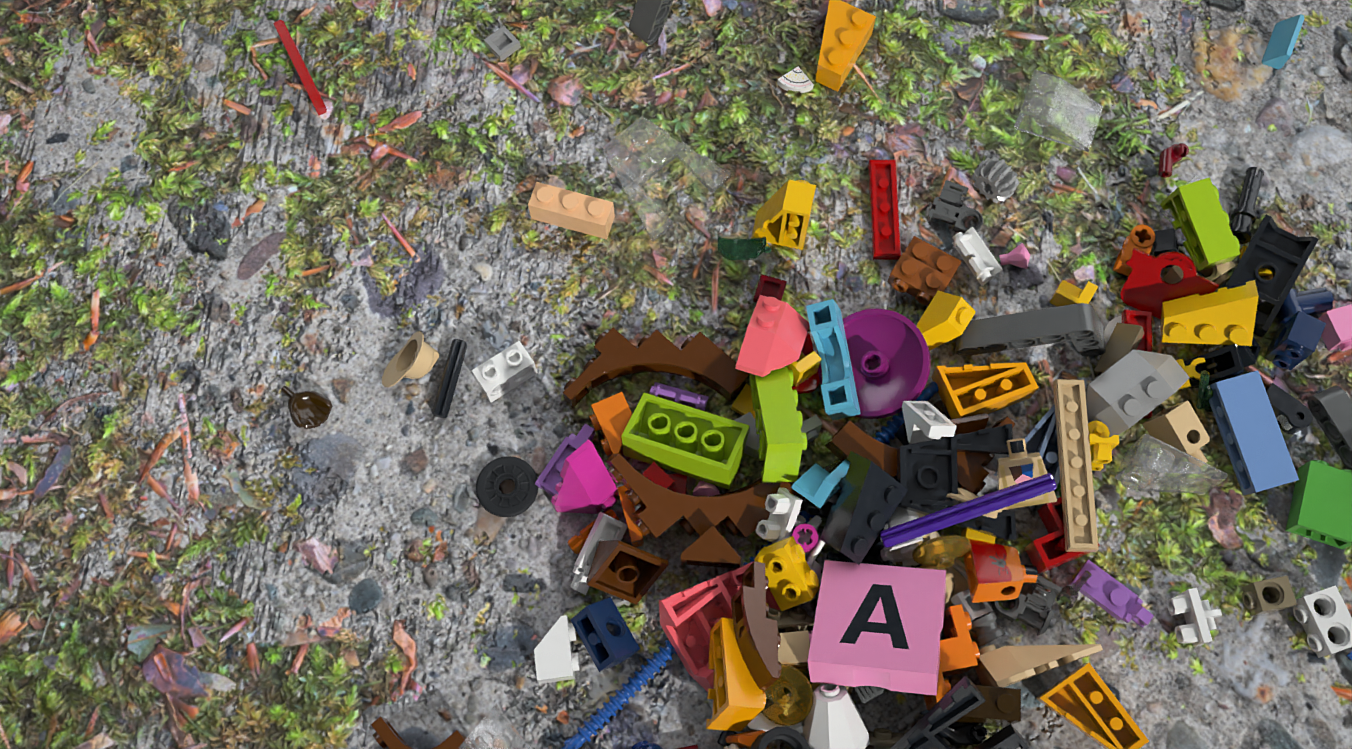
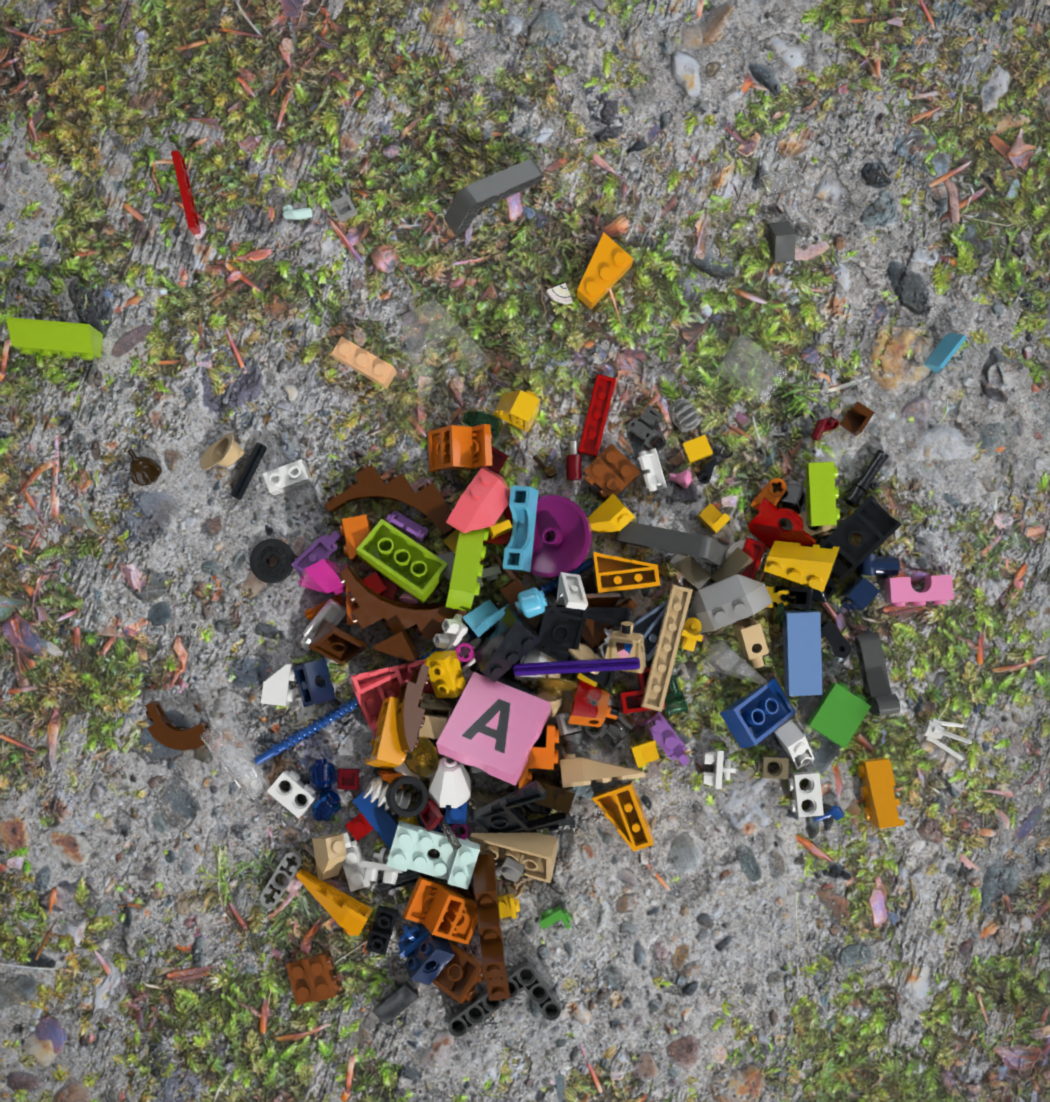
camera: 15 degrees right, 15 degrees up
none -> lime slope [6,317,103,360]
none -> light aqua arm [282,205,312,220]
none -> orange bracket [428,424,493,472]
none -> medium azure head [515,587,548,618]
none -> dark brown hand [533,455,557,478]
none -> dark red piece [566,441,582,481]
none -> yellow panel [630,739,660,768]
none -> clear green connector [664,674,689,718]
none -> dark tan slope [668,554,711,591]
none -> yellow panel [683,435,713,465]
none -> black arm [698,446,733,484]
none -> blue slope [720,678,796,748]
none -> white slope [774,720,815,770]
none -> reddish brown panel [840,401,875,436]

